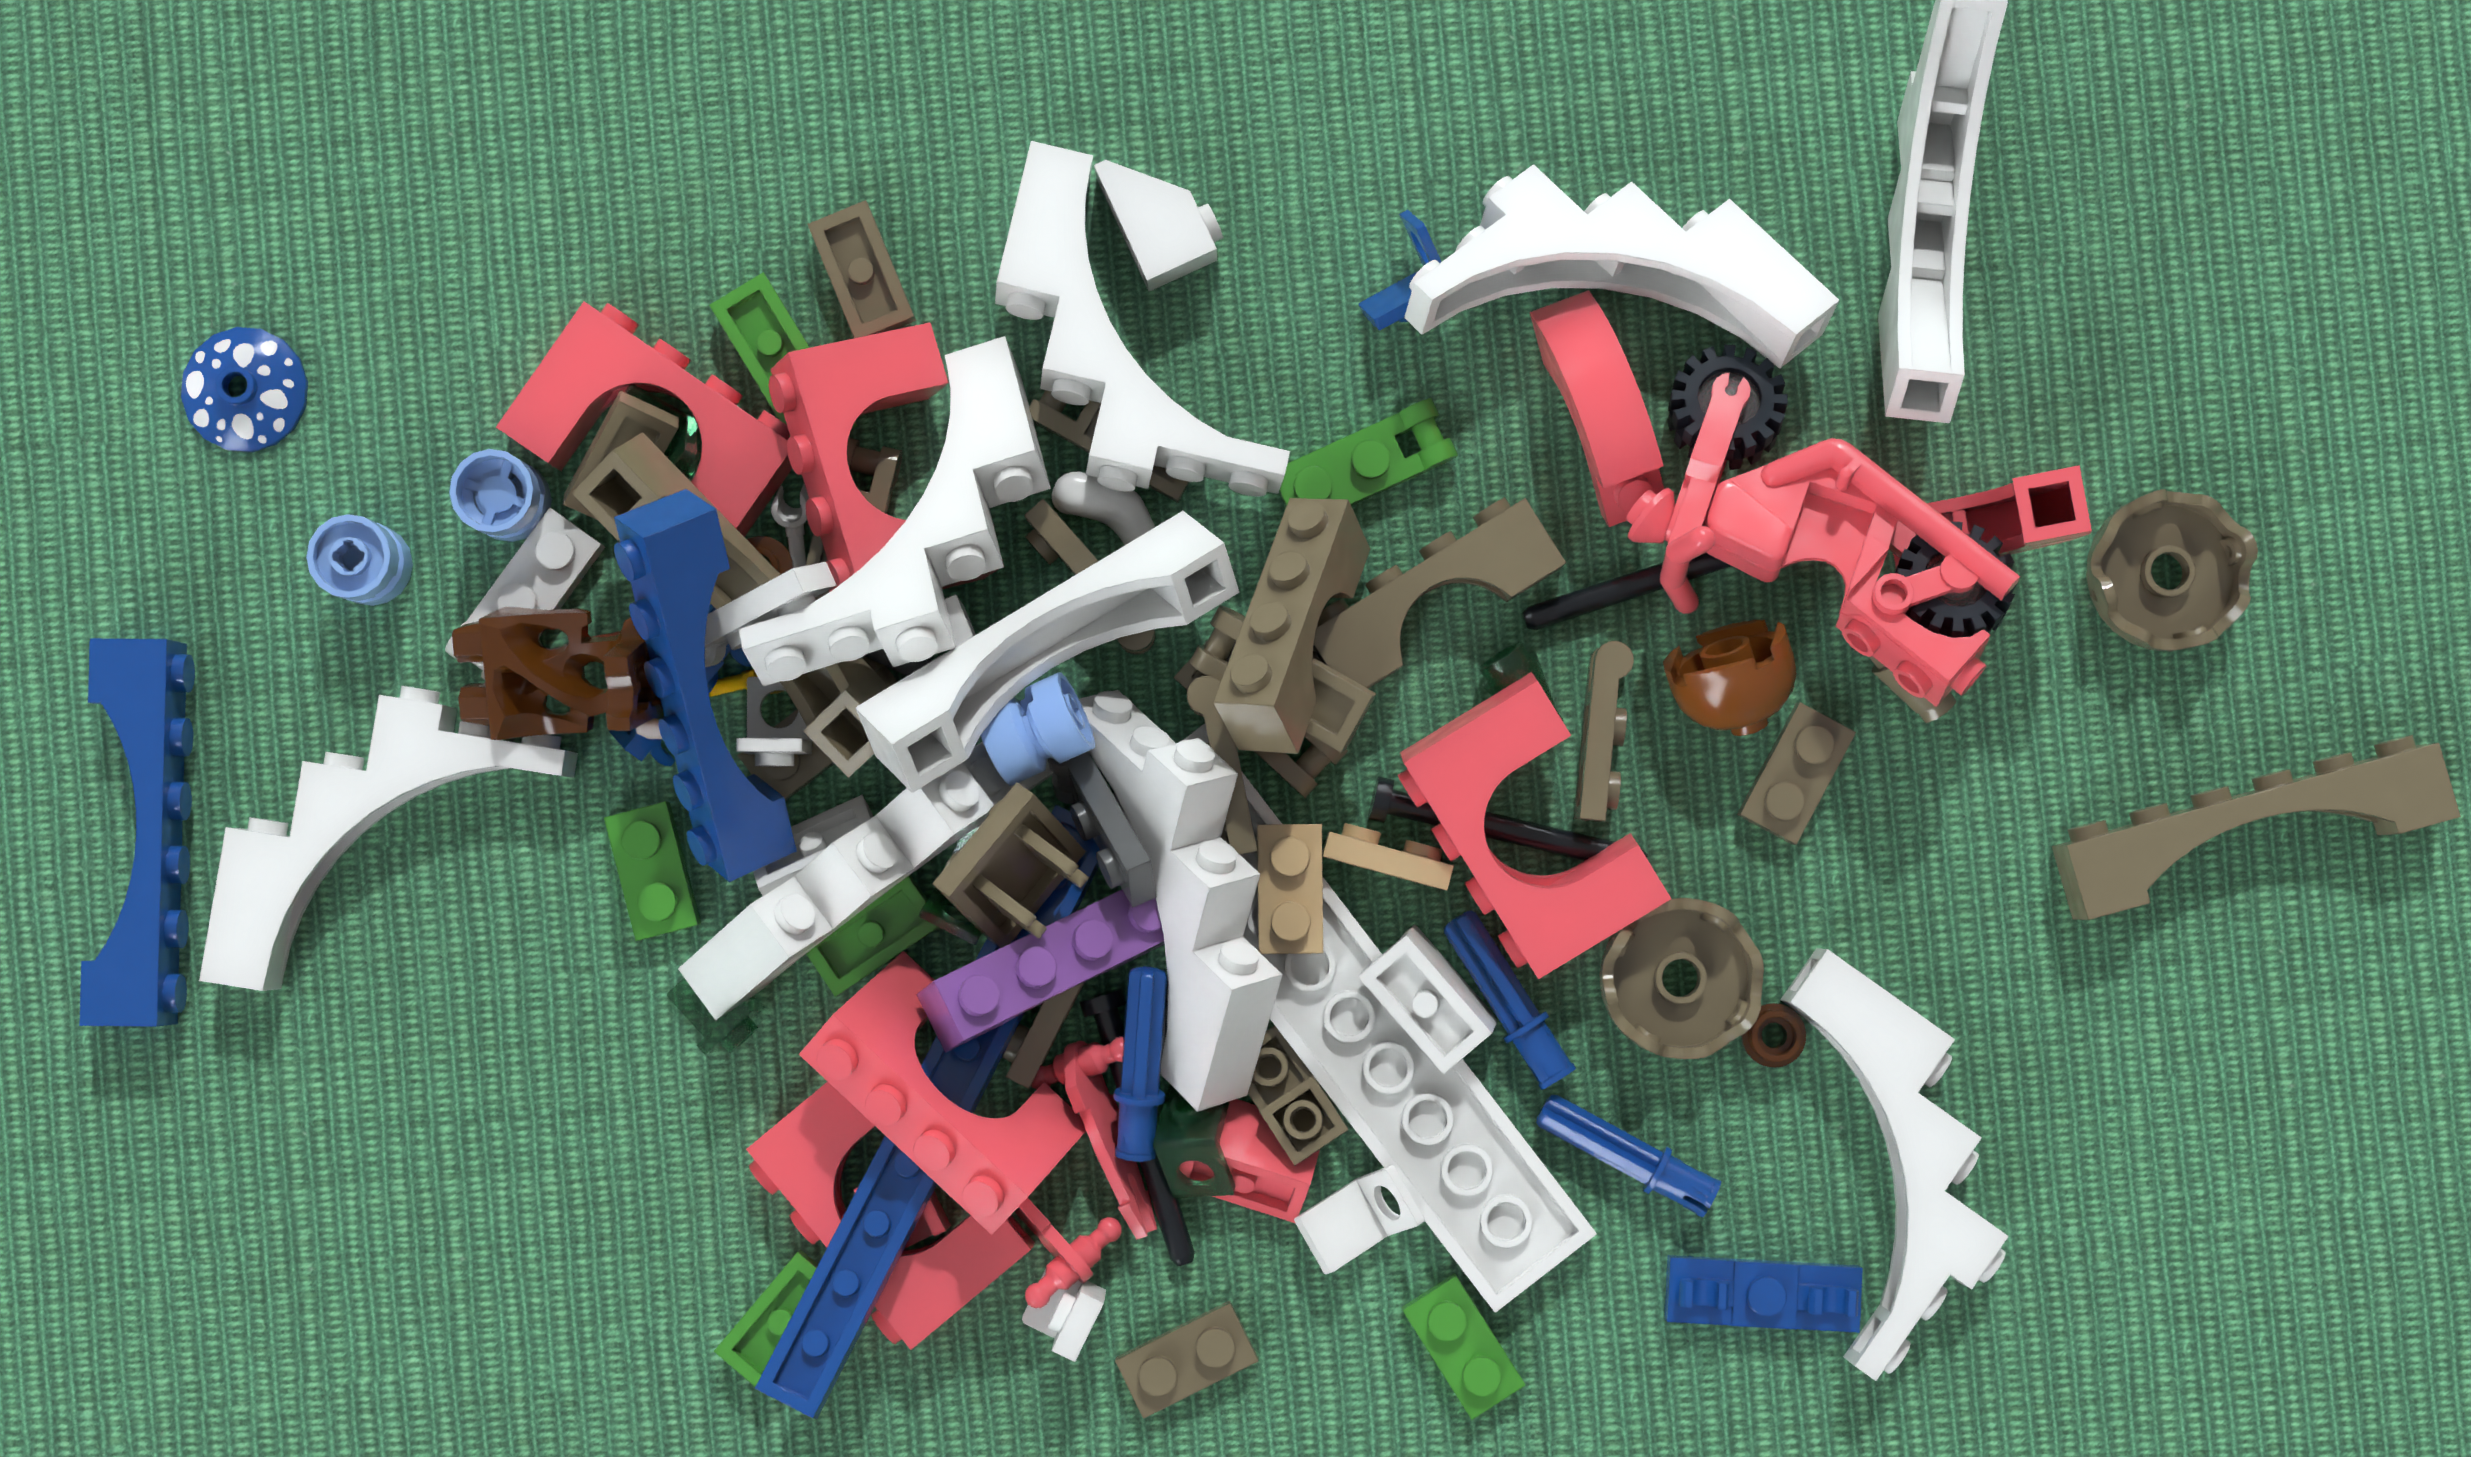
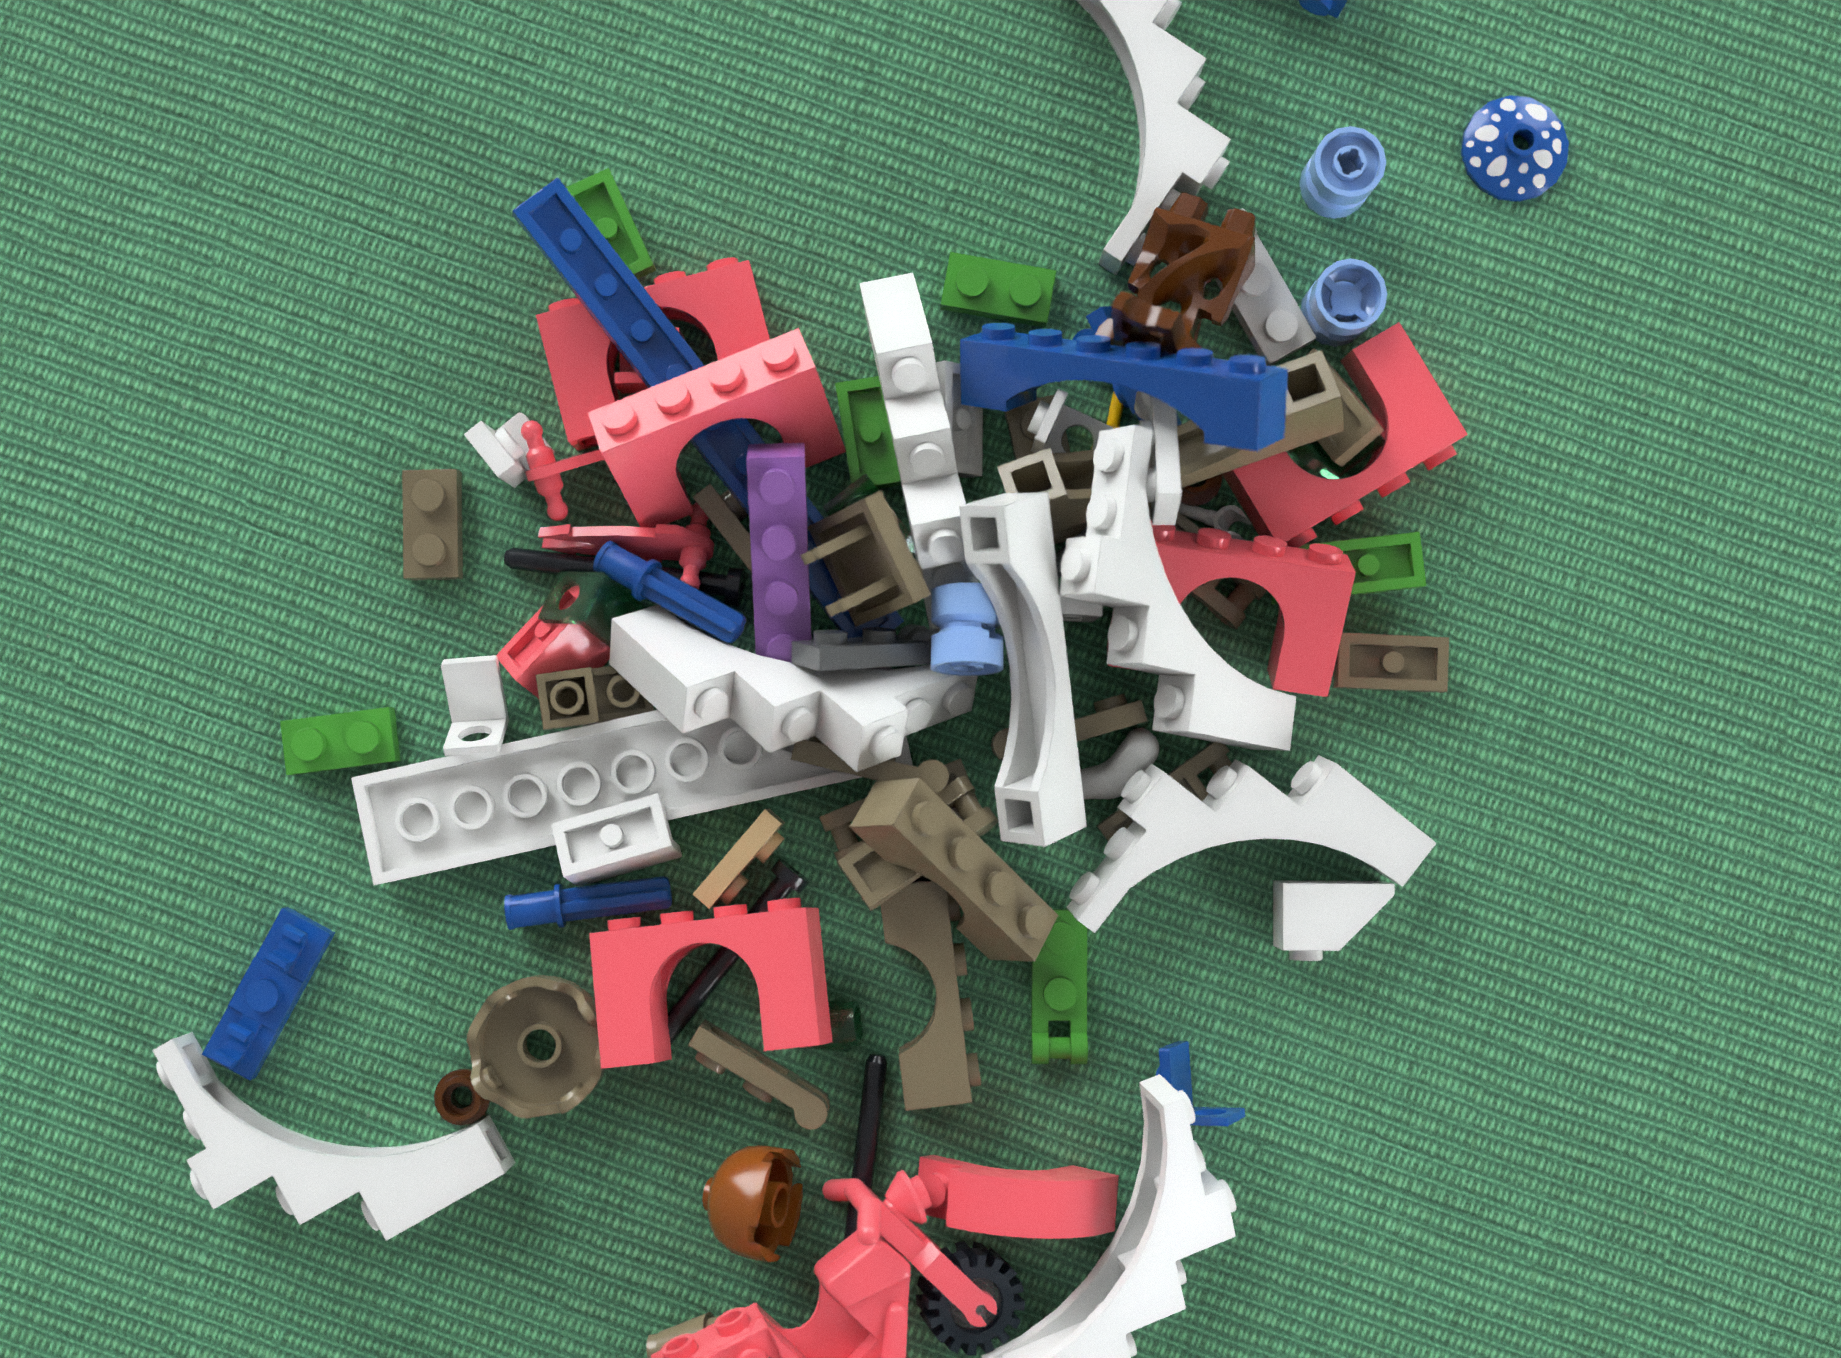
camera: 110 degrees right, 0 degrees up
clear green bracket [667,978,765,1055] -> none
tan plate [1257,824,1323,954] -> none
blue axle [1536,1095,1721,1218] -> none
dark tan plate [1737,702,1856,845] -> none

